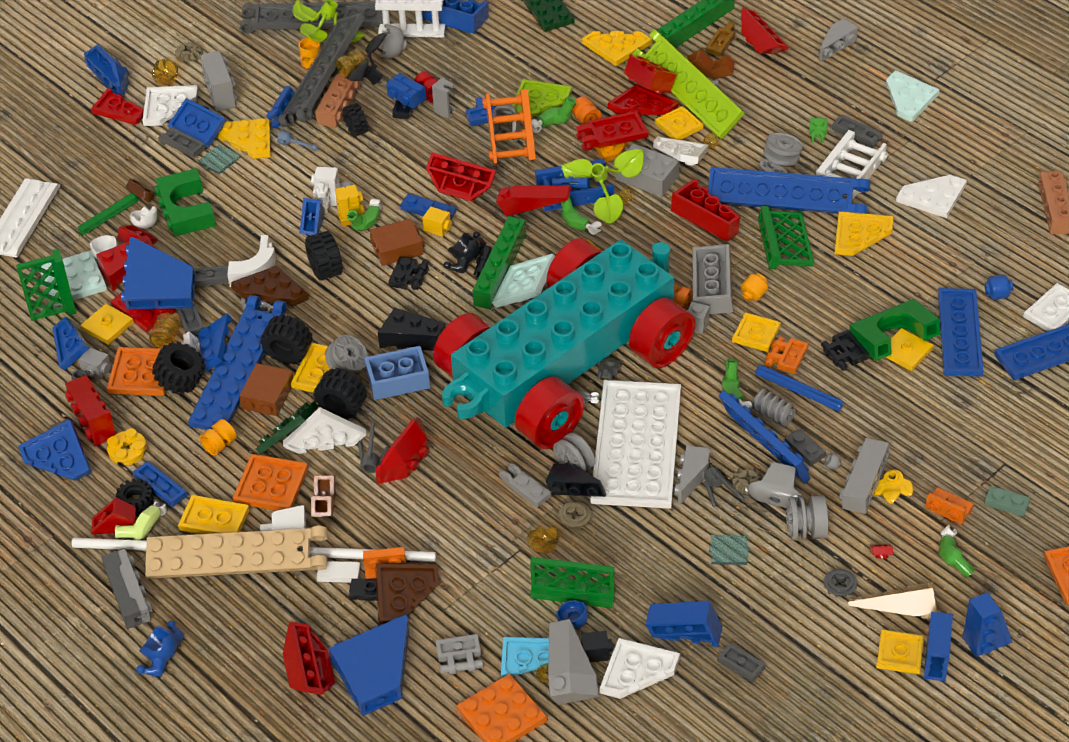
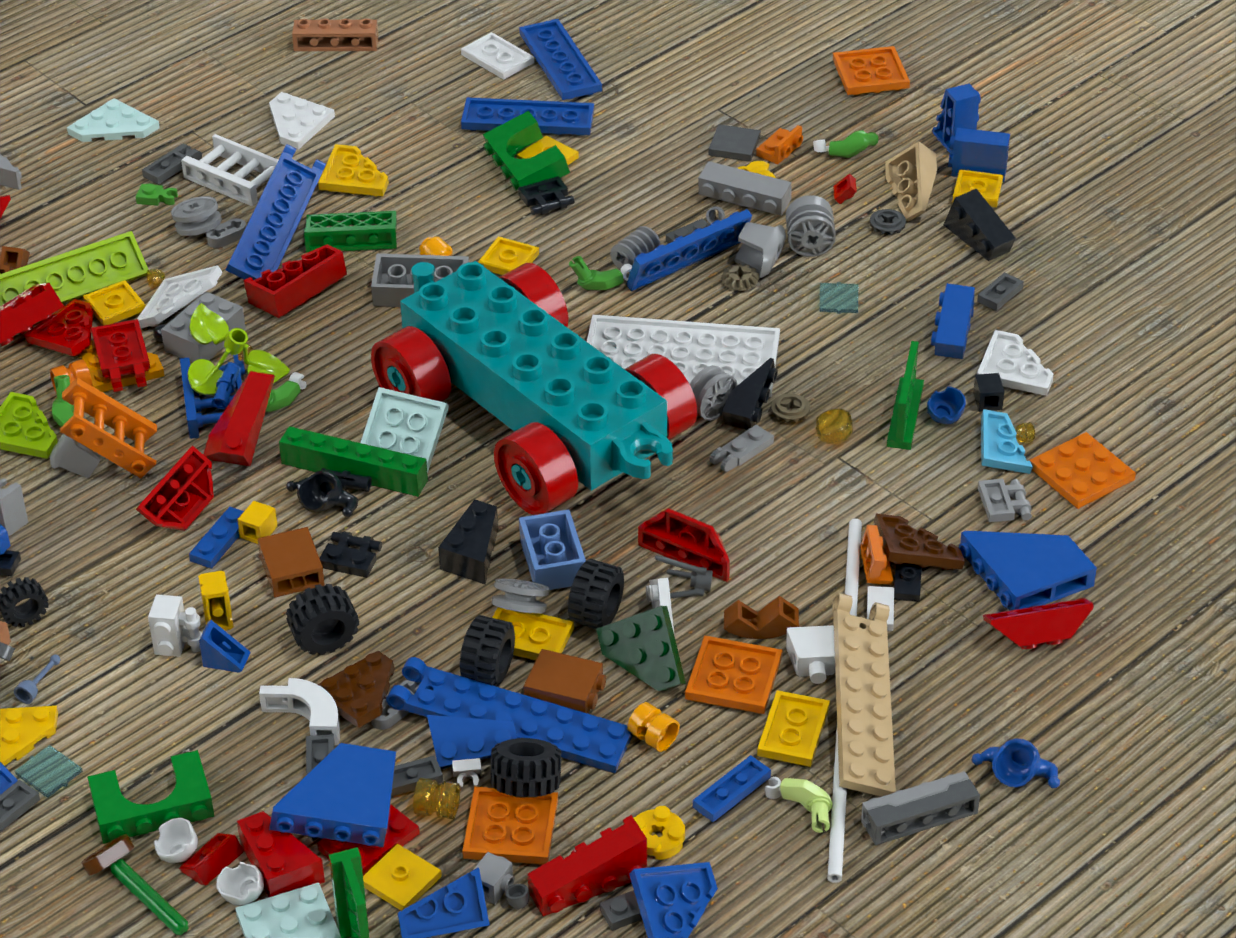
camera: 90 degrees left, 5 degrees down
red slope [91,498,136,535] -> none
black tyre [116,479,154,516] -> none
bright green arm [347,198,382,231] -> none
blue hinge [466,97,496,126] -> none
light grey wedge [548,619,599,705] -> none
light grey slope [675,445,710,504] -> none
dark grey plant [703,467,744,507] -> none
blue axle [756,365,843,411] -> none
orange plate [765,336,809,374] -> none
blue head [984,274,1013,300] -> none
sand green plate [984,486,1030,517] -> none
none -> dark grey tile [708,124,761,161]
none -> black wedge [943,189,1016,261]

